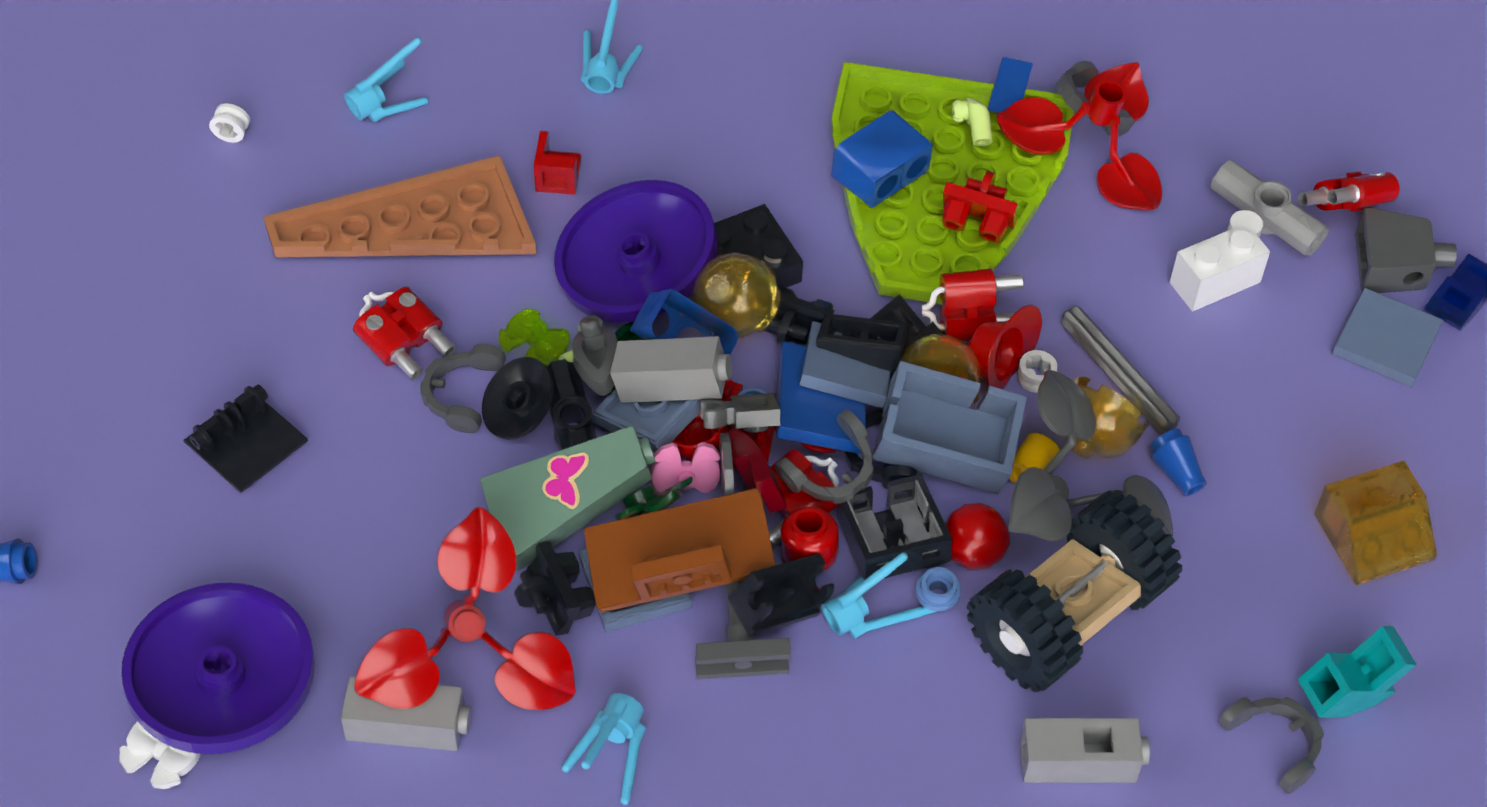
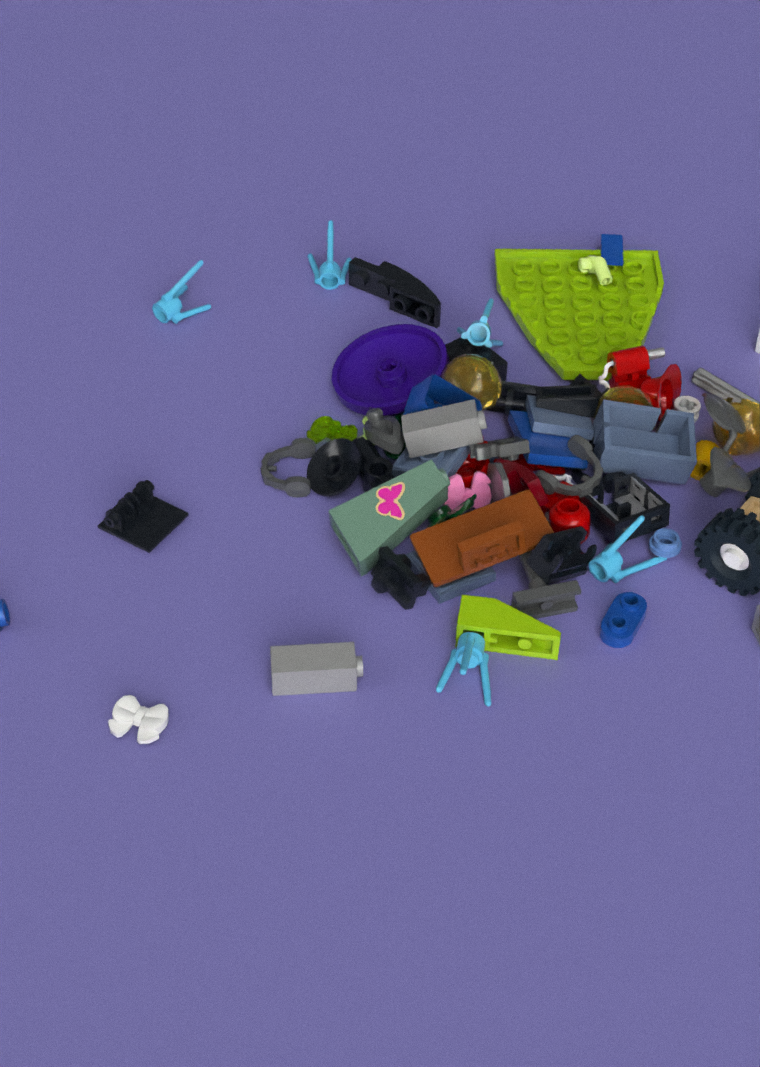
camera: 10 degrees left, 10 degrees down
dark purple dish [121,583,315,754] -> none
white bush [209,103,250,143] -> none
nougat wing [263,155,537,257] -> none
red piece [353,286,455,380] -> none
red plant [354,507,576,710] -> none
red panel [533,131,581,195] -> none
blue piece [831,110,933,208] -> none
red hips [942,171,1018,244] -> none
red hair [945,503,1010,570] -> none
red plant [997,62,1162,210] -> none
dark grey piece [1056,61,1134,136] -> none
none -> black slope [349,257,441,328]
none -> lime slope [455,594,561,660]
none -> medium azure plant [457,298,503,348]
none -> blue plate [599,592,647,648]

